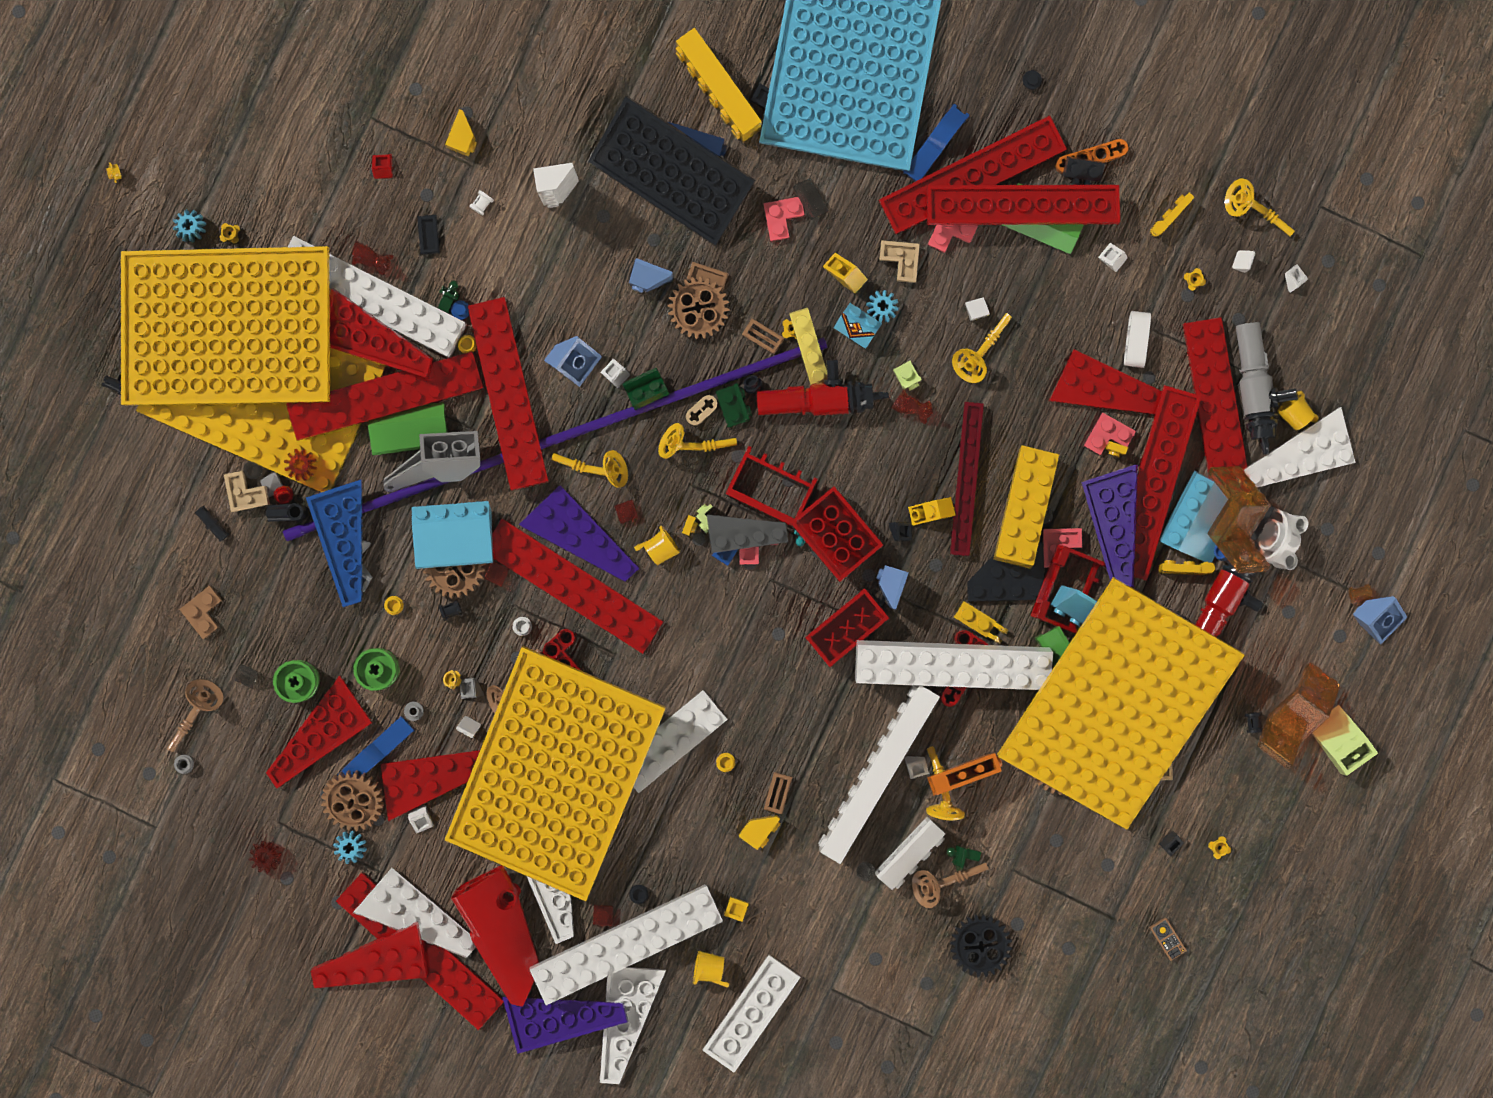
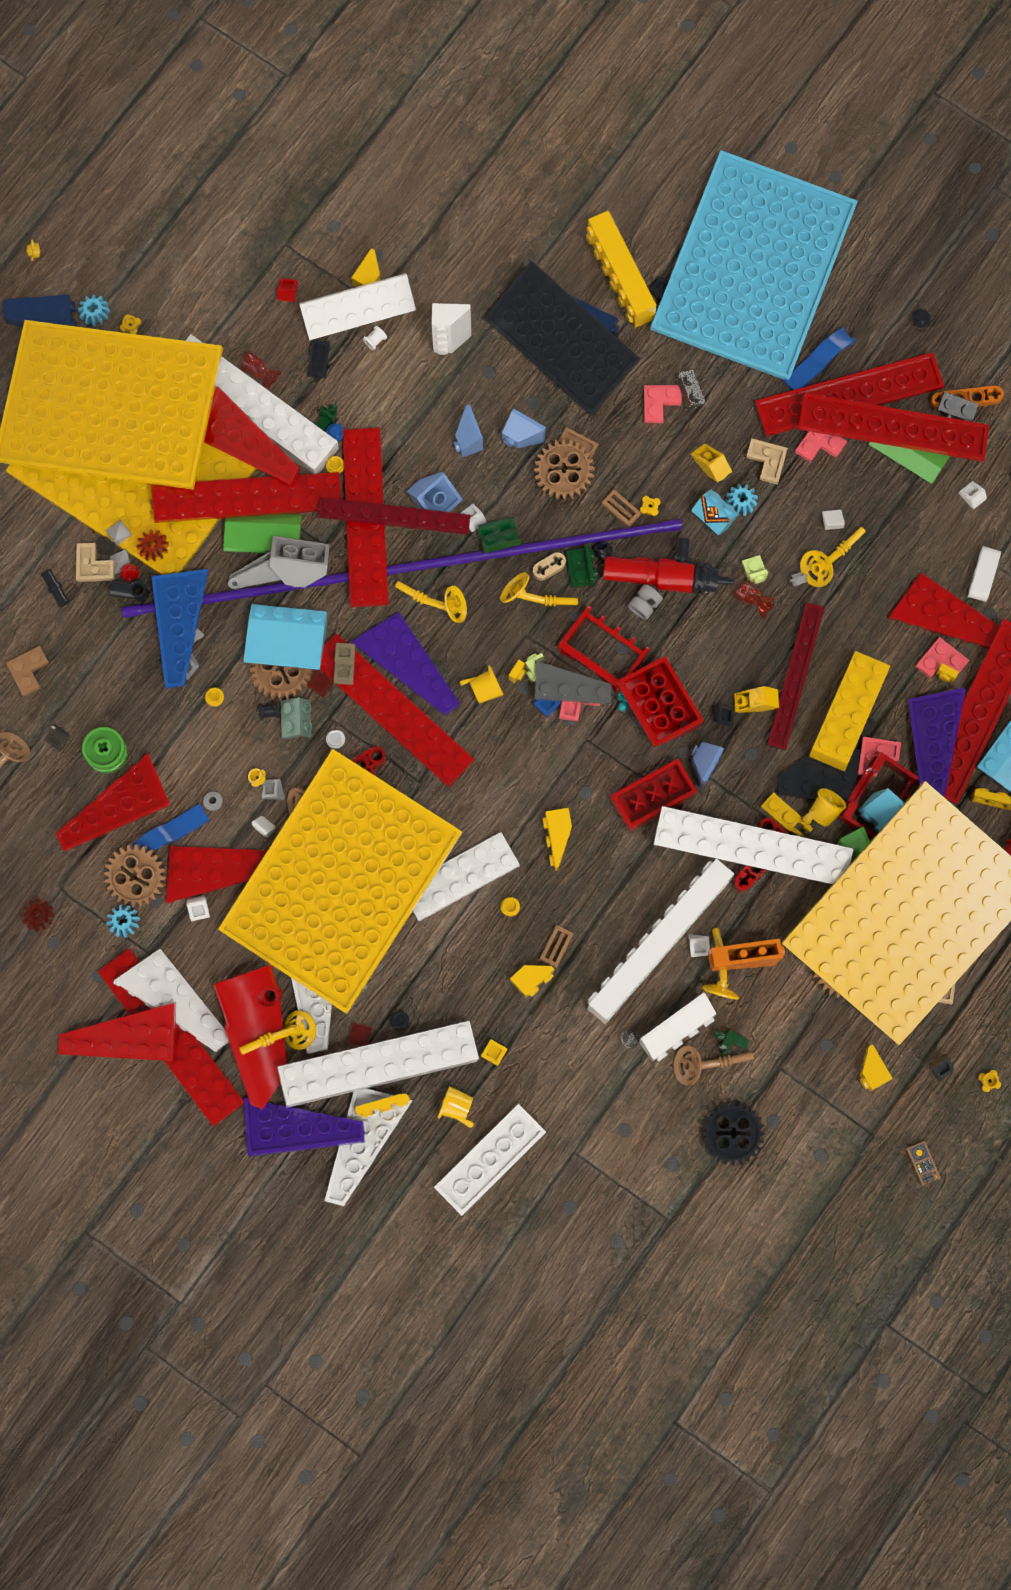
camera: 10 degrees right, 10 degrees down
bright green wheel [354,648,400,691] -> none
clear red plate [614,500,639,524] -> none
light yellow plate [789,308,827,385] -> none
none -> dark blue slope [3,295,77,327]
none -> light grey slope [106,520,132,546]
none -> yellow dish [239,1011,316,1055]
none -> sand green bracket [280,697,312,739]
none -> white plate [299,273,416,340]
none -> dark red plate [318,497,471,535]
none -> dark tan slope [334,643,355,685]
none -> yellow hinge [355,1093,410,1118]
none -> medium blue slope [453,404,483,457]
none -> yellow slope [543,808,572,871]
none -> light grey wheel [628,584,663,620]
none -> light grey plate [789,572,808,587]
none -> yellow hat [803,789,846,826]
none -> yellow slope [860,1044,893,1092]

